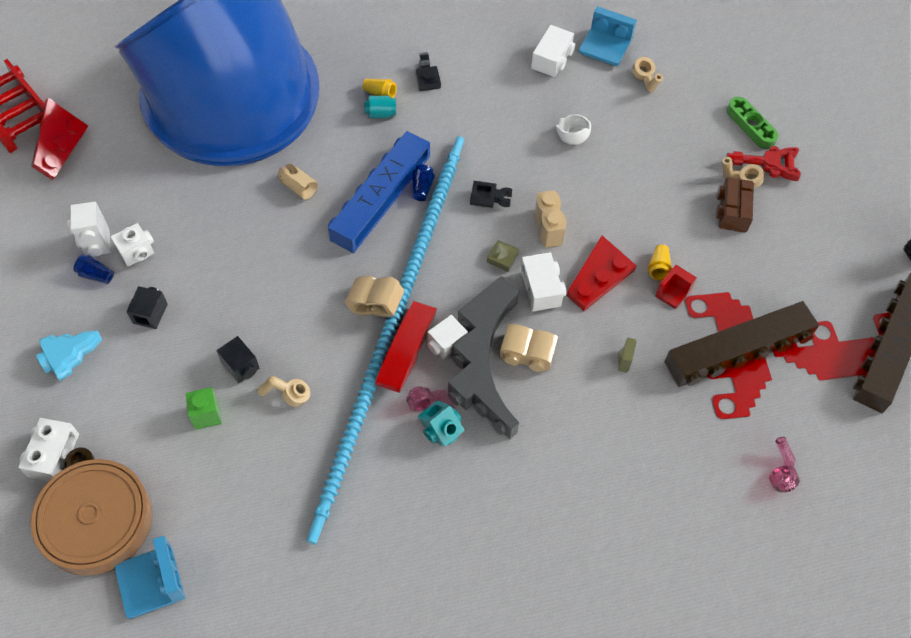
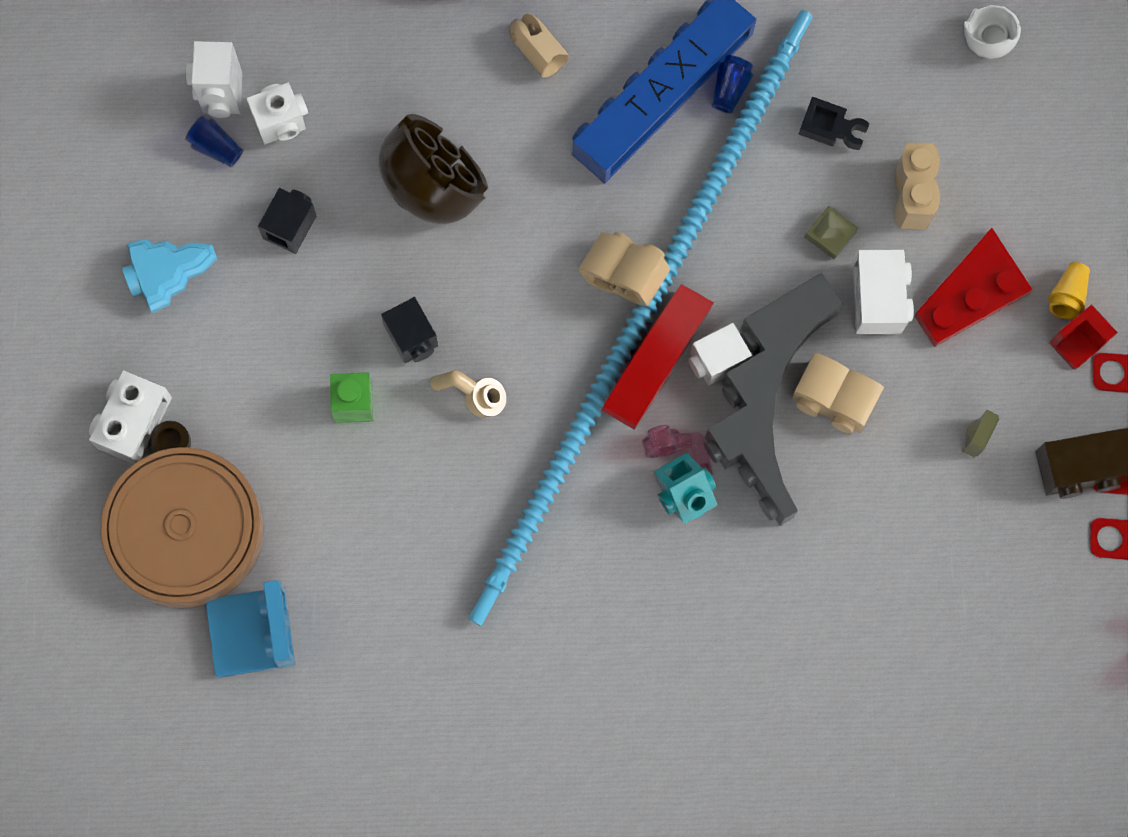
camera: 10 degrees right, 15 degrees up
none -> dark brown cylinder [379,114,488,224]

